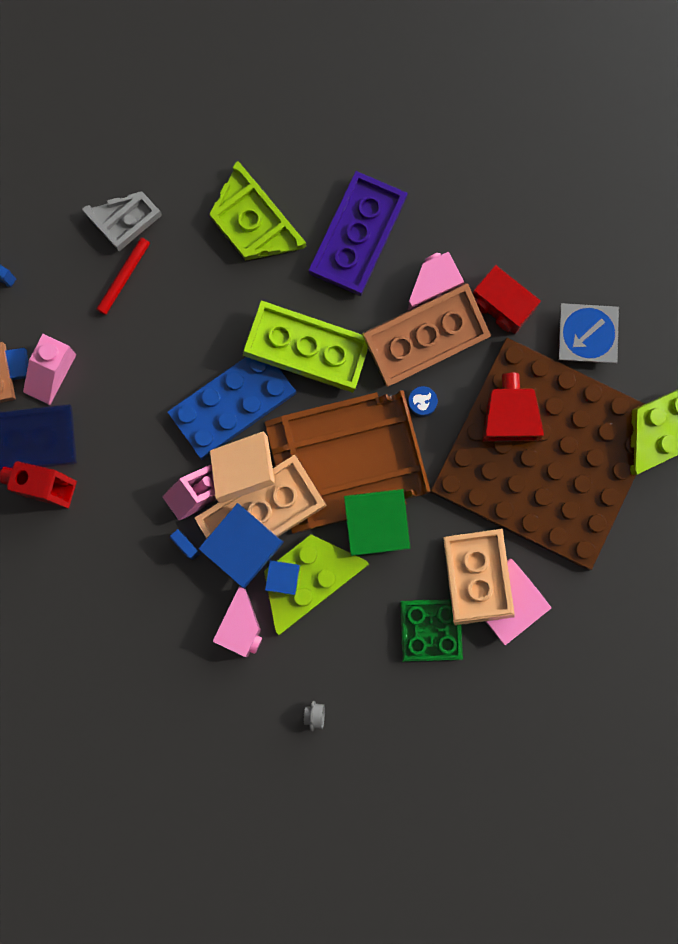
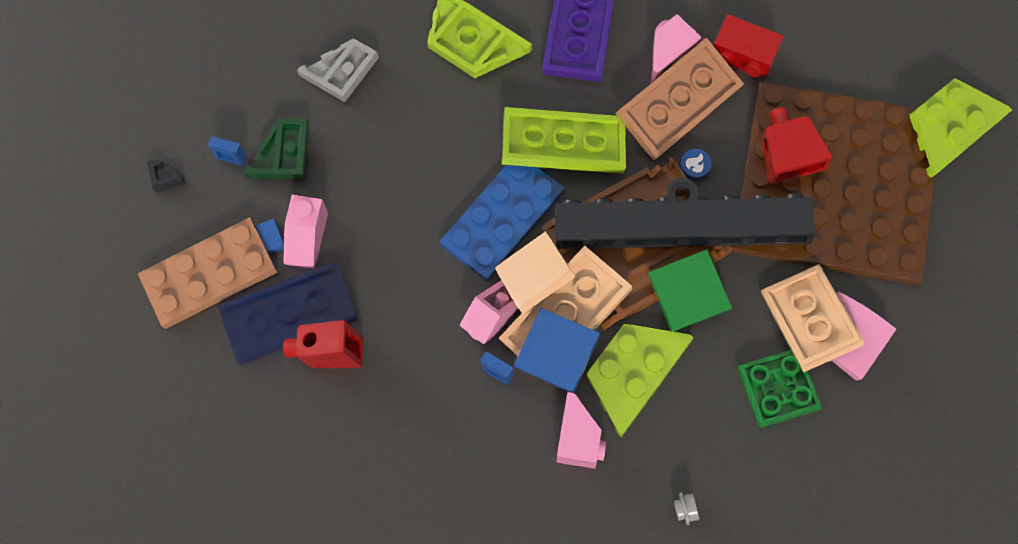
camera: 10 degrees left, 10 degrees down
red piece [96,237,150,315] -> none
blue tile [265,560,300,595] -> none
piece [559,303,619,364] -> none
none -> dark green wing [244,119,309,179]
none -> black hinge [555,178,815,249]

